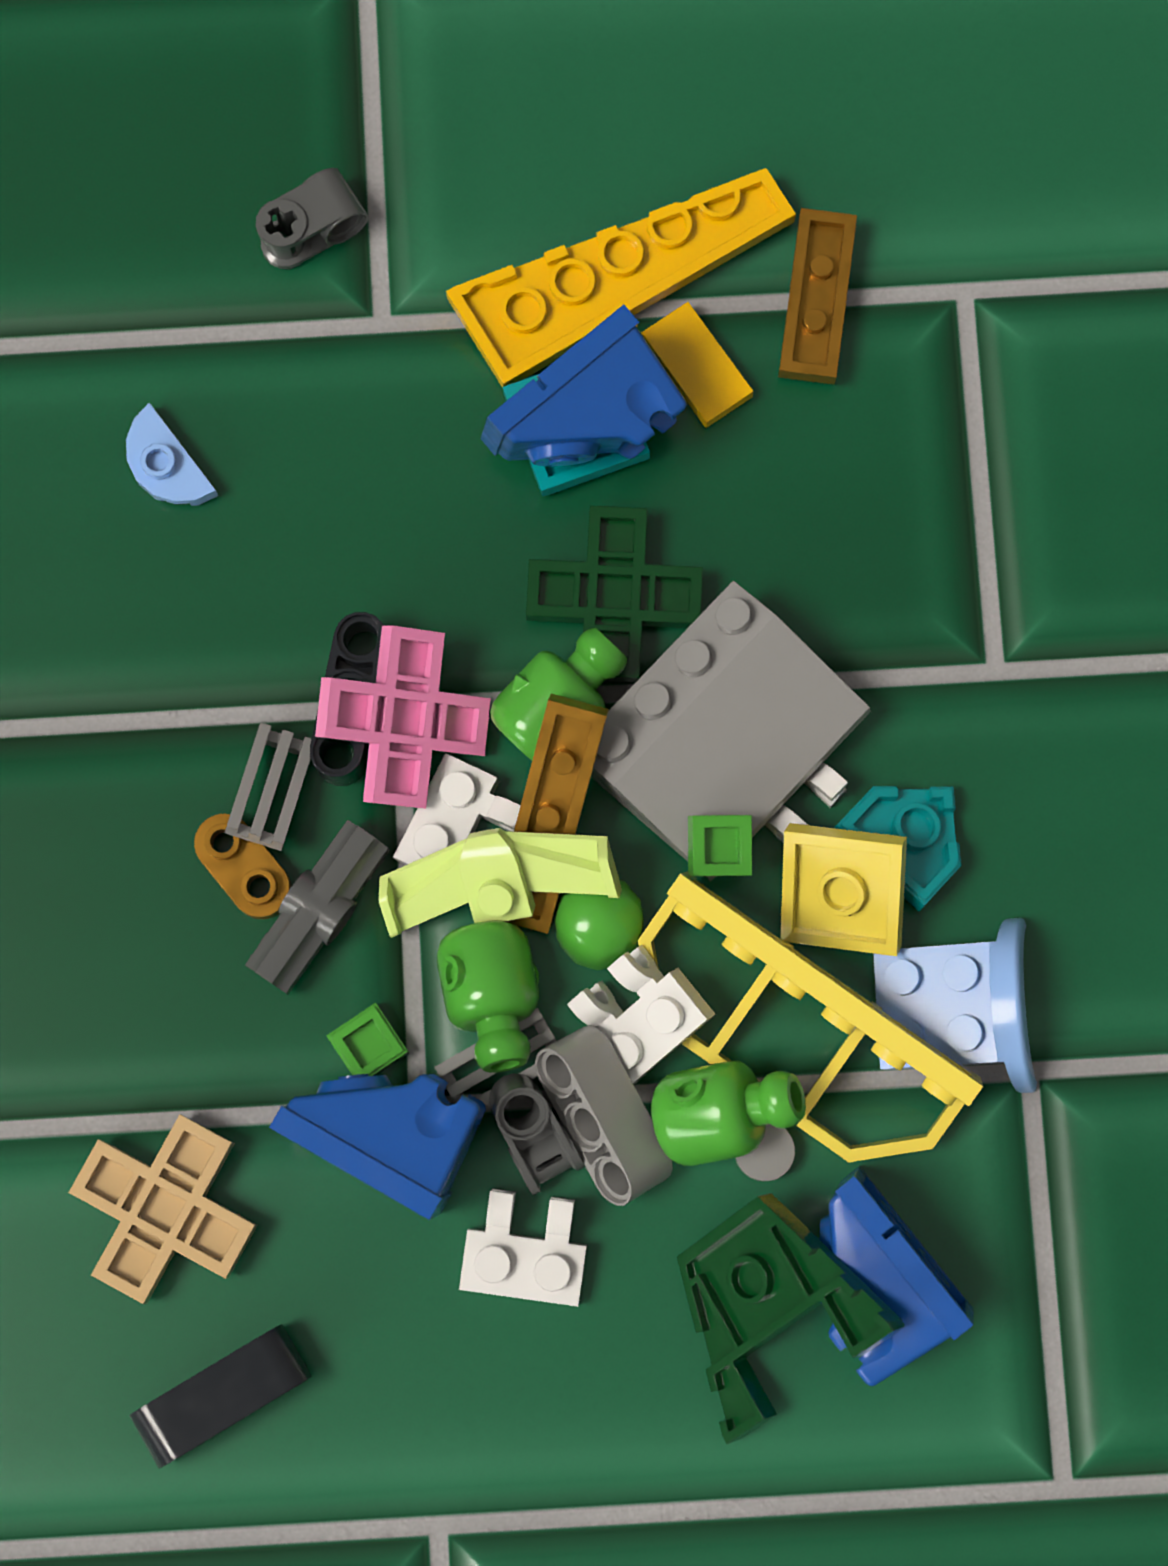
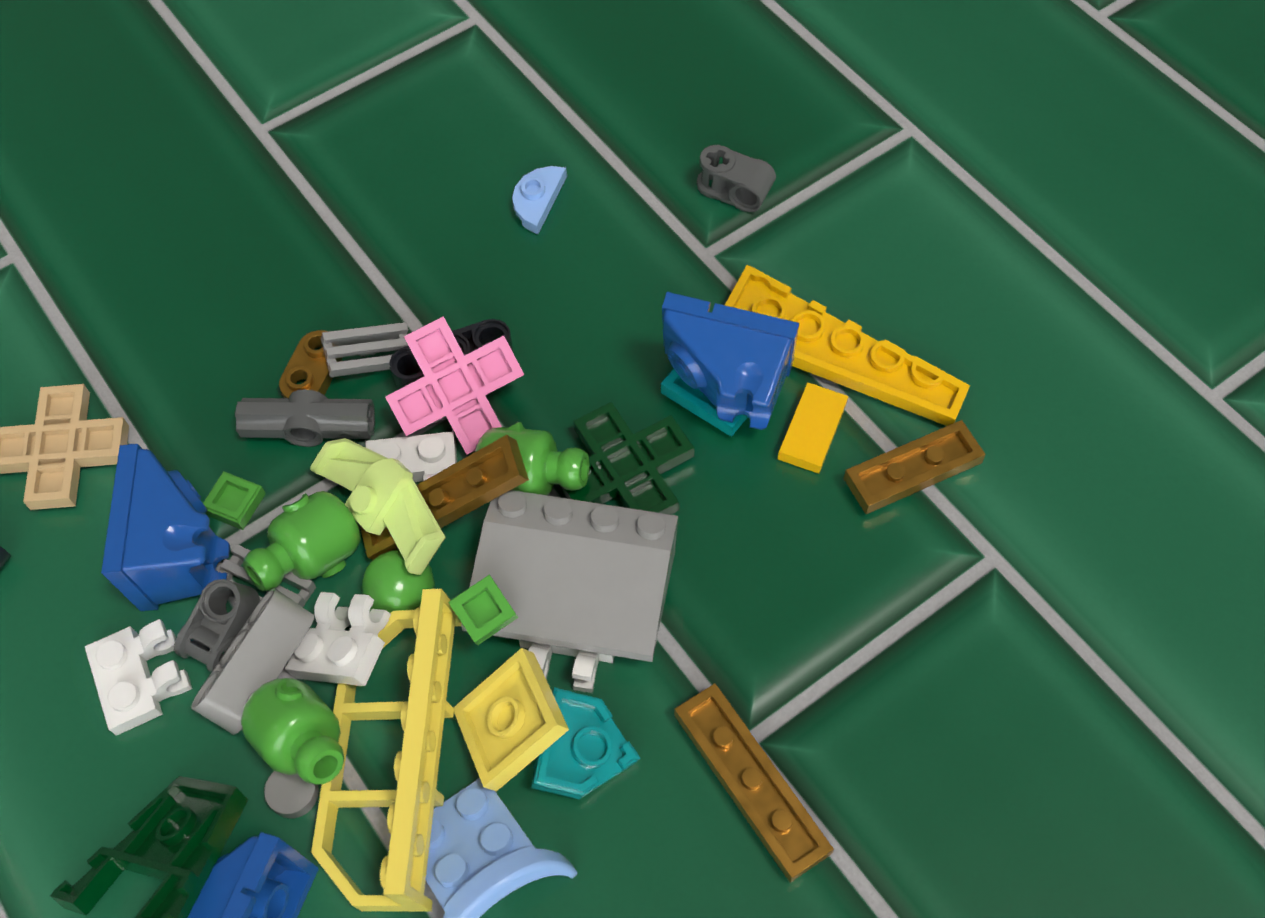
camera: 55 degrees right, 20 degrees down
none -> pearl gold plate [674,683,834,883]

